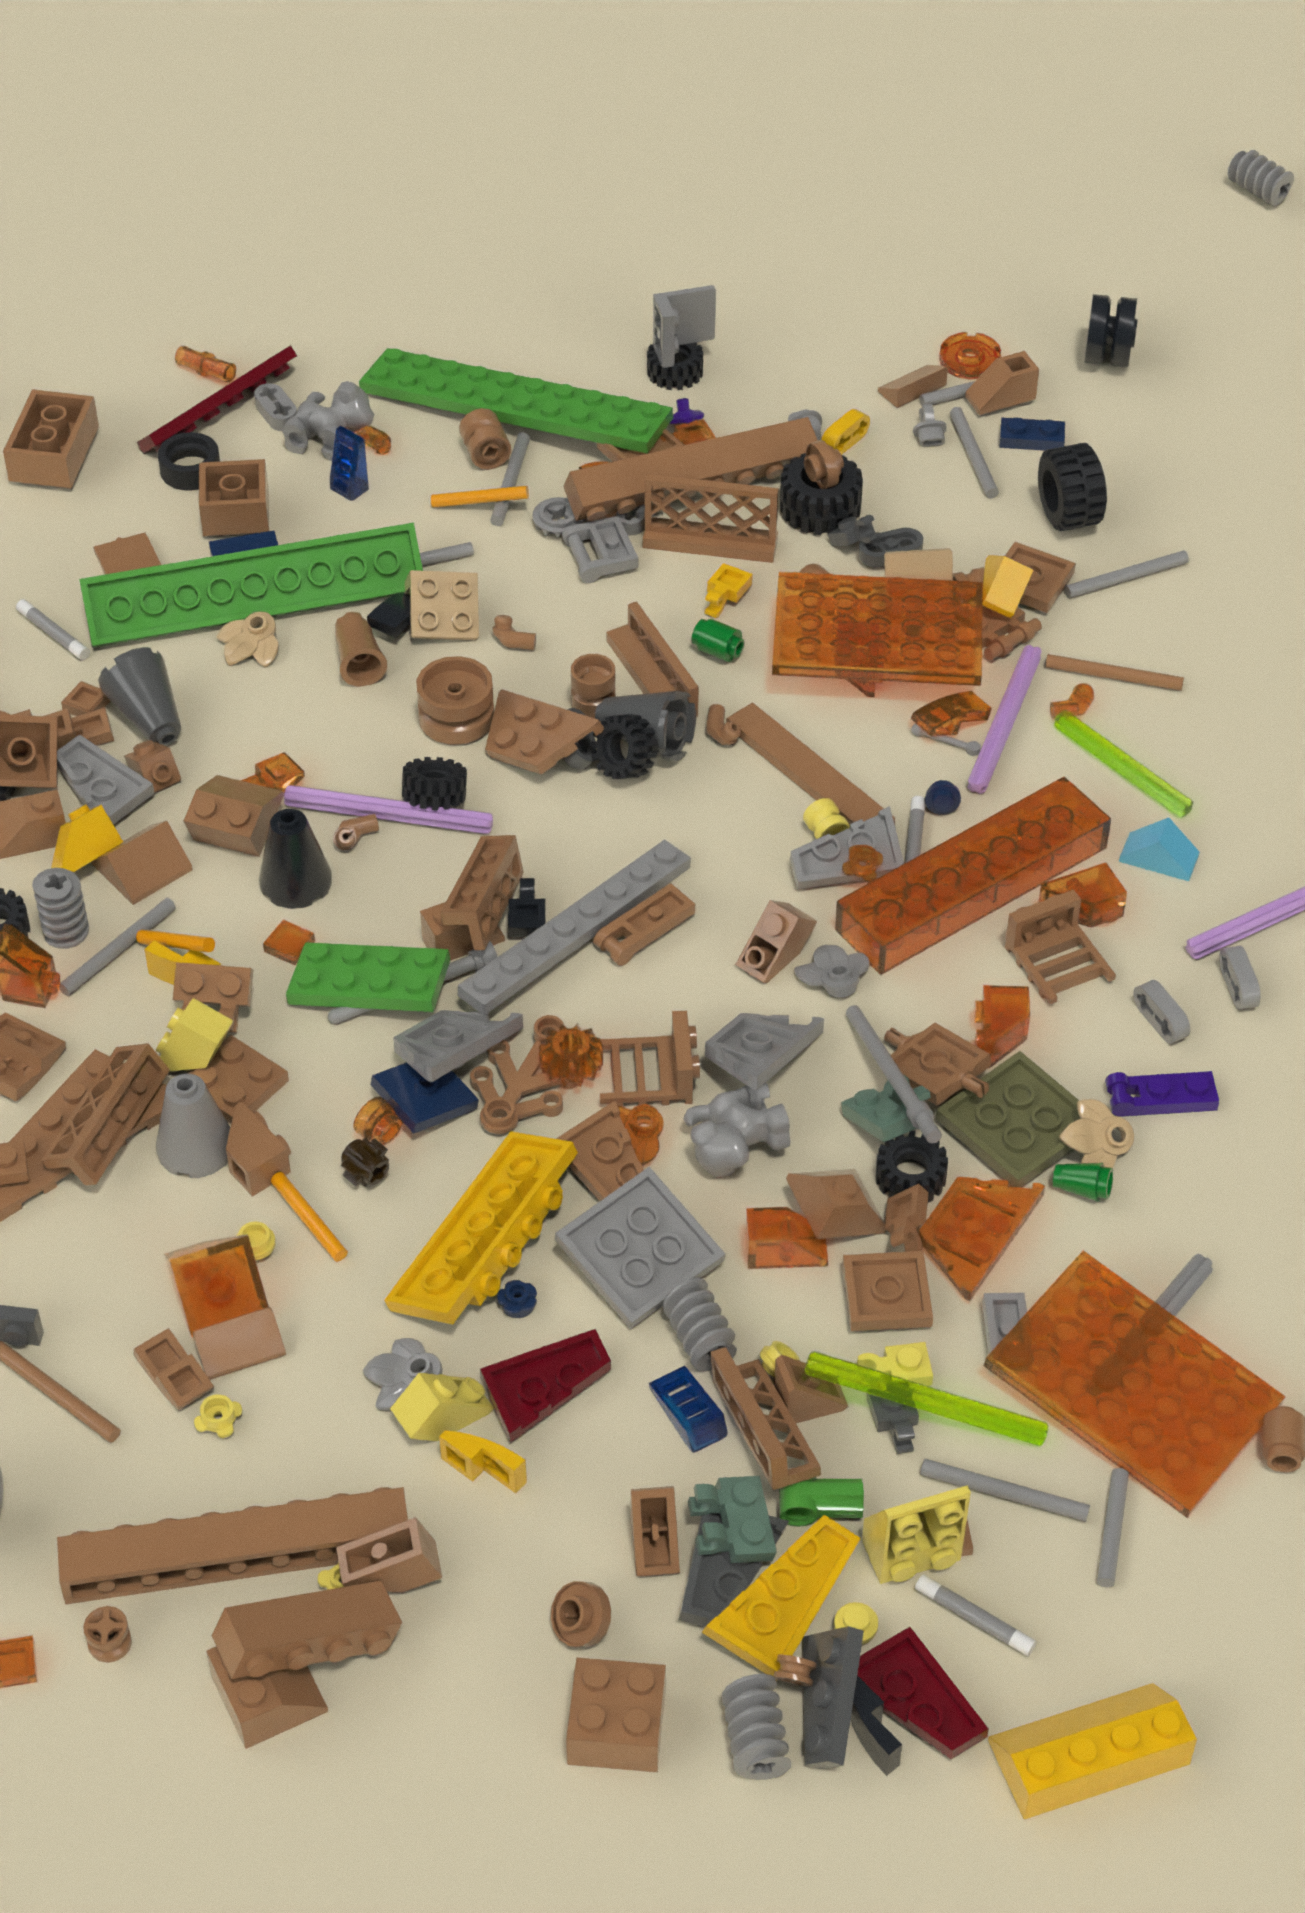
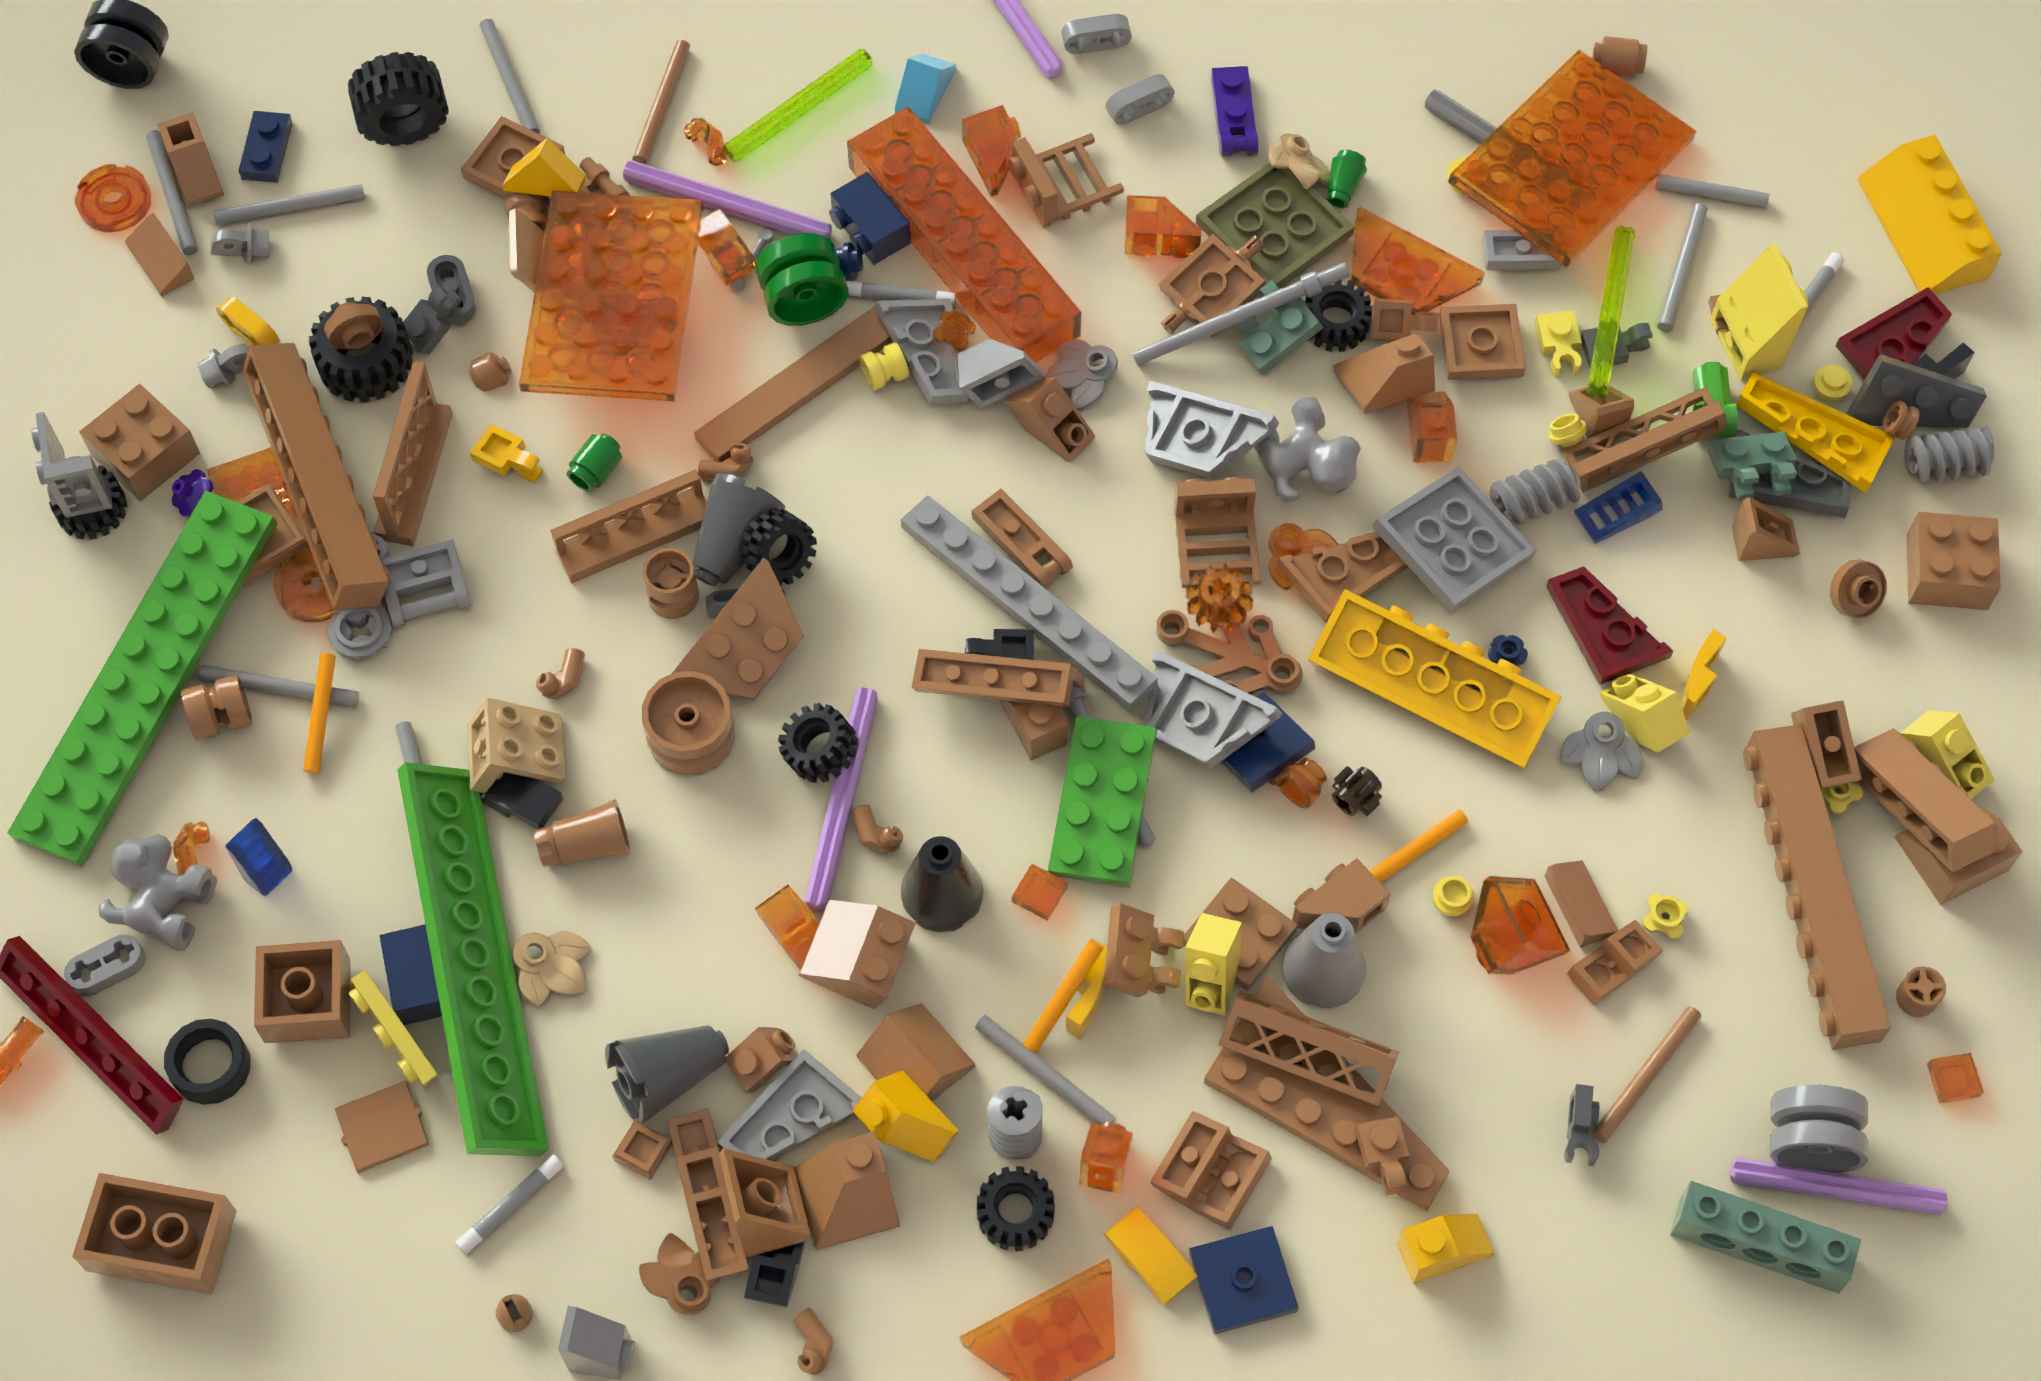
camera: 90 degrees left, 15 degrees up
none -> medium nougat brick [79,384,200,502]
none -> light yellow wing [348,969,438,1087]
none -> green wheel [755,233,849,326]
none -> dark blue brick [829,171,911,265]
none -> light grey slope [957,338,1045,409]
none -> light yellow slope [1900,710,1995,799]

